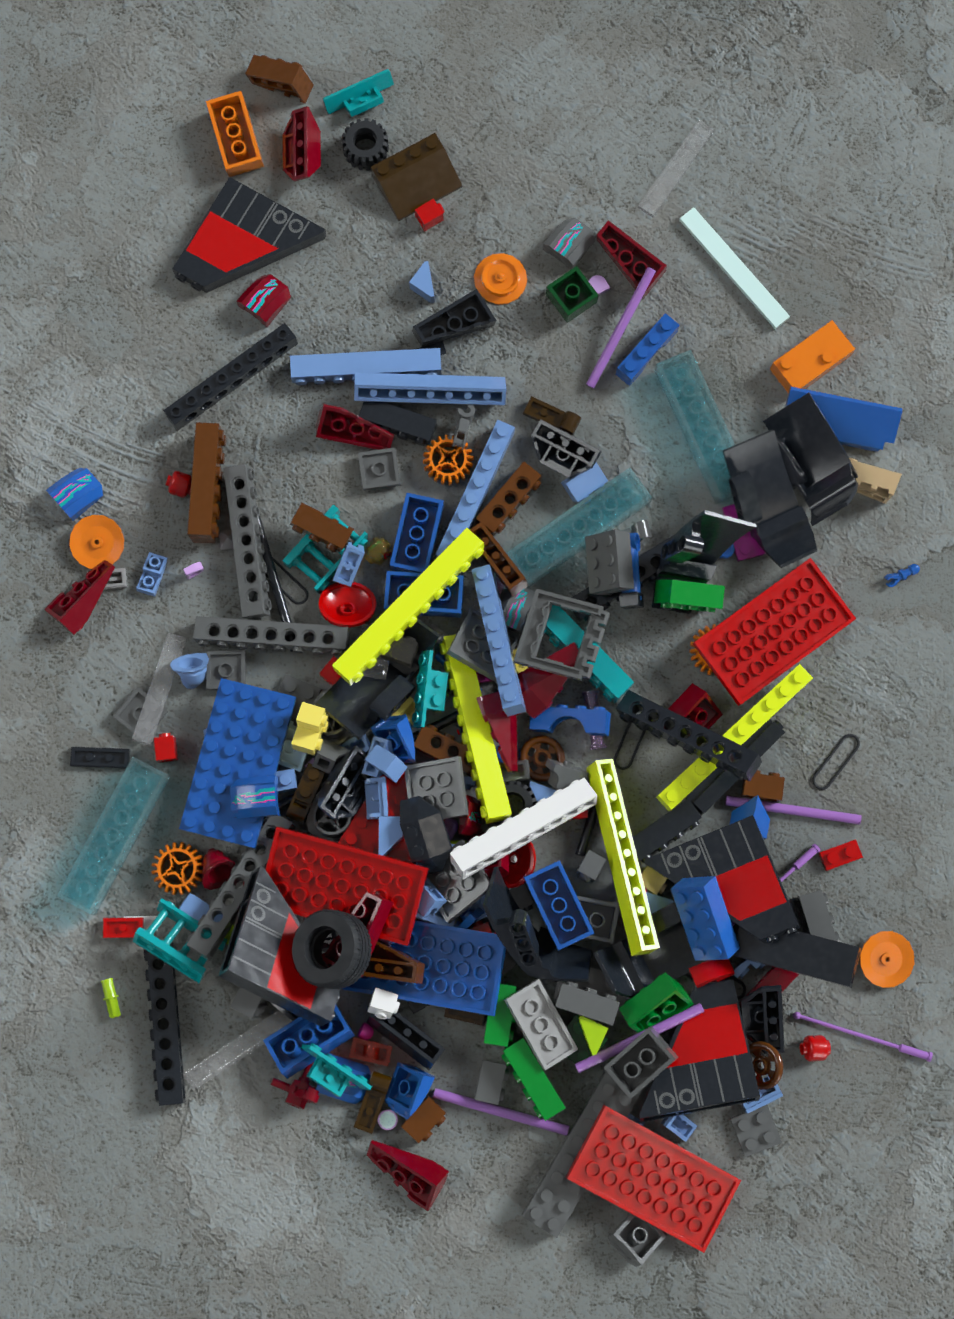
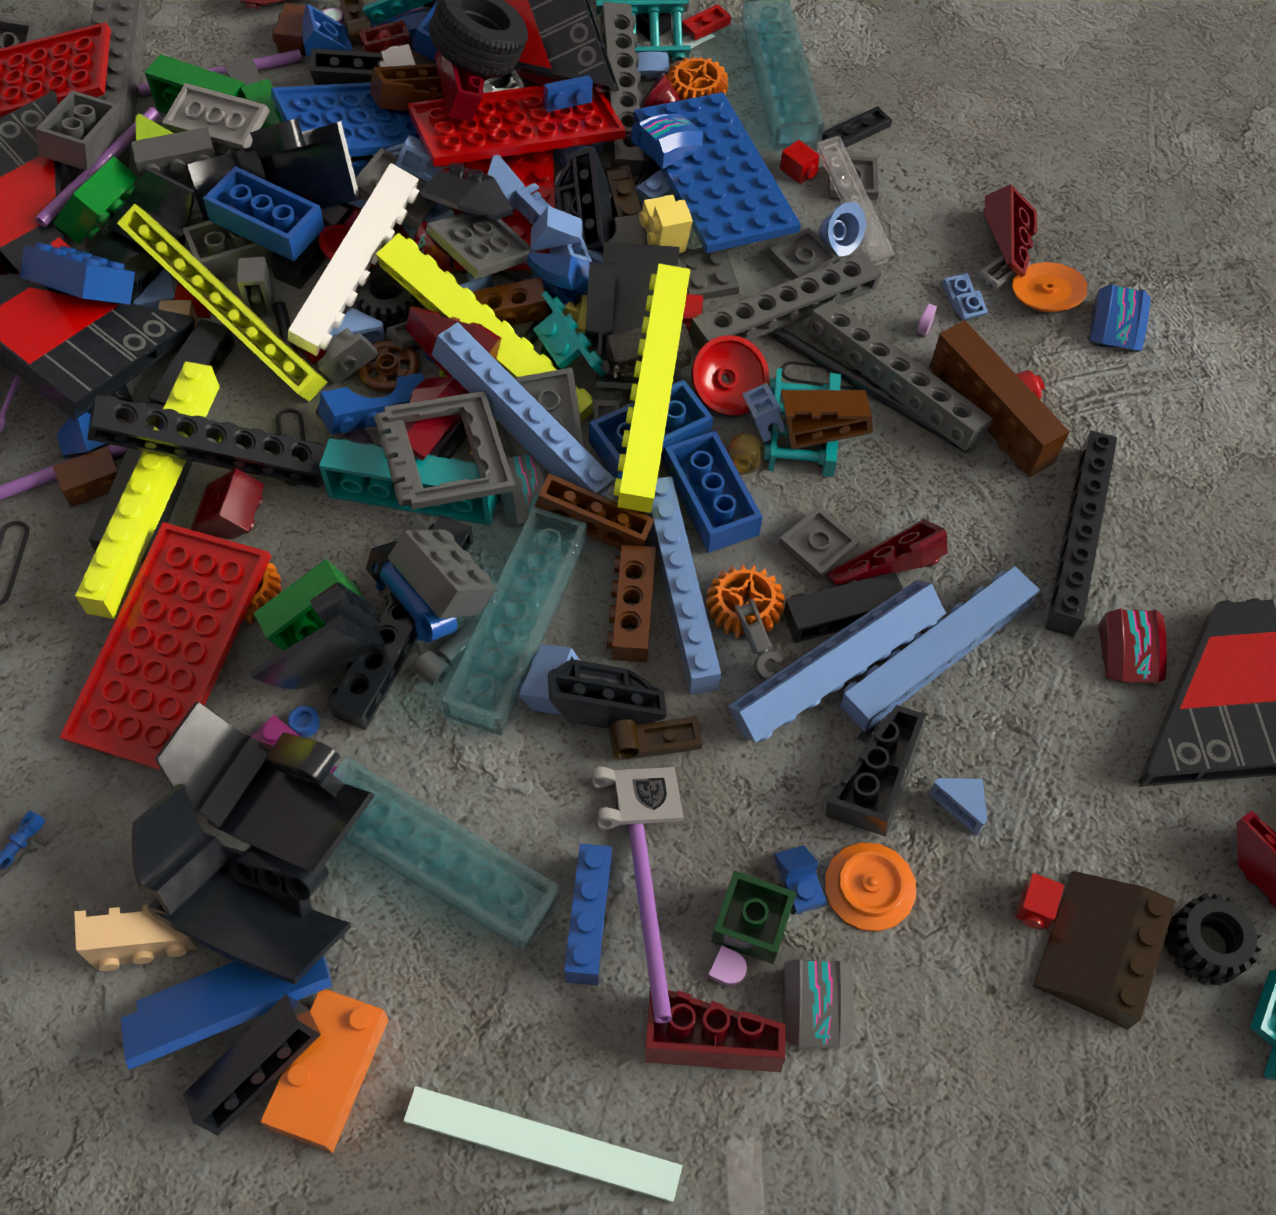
camera: 145 degrees right, 20 degrees down
none -> black brick [183,994,321,1136]
none -> blue plate [543,75,593,112]
none -> light grey flag [592,767,684,830]
none -> blue slope [774,845,826,914]

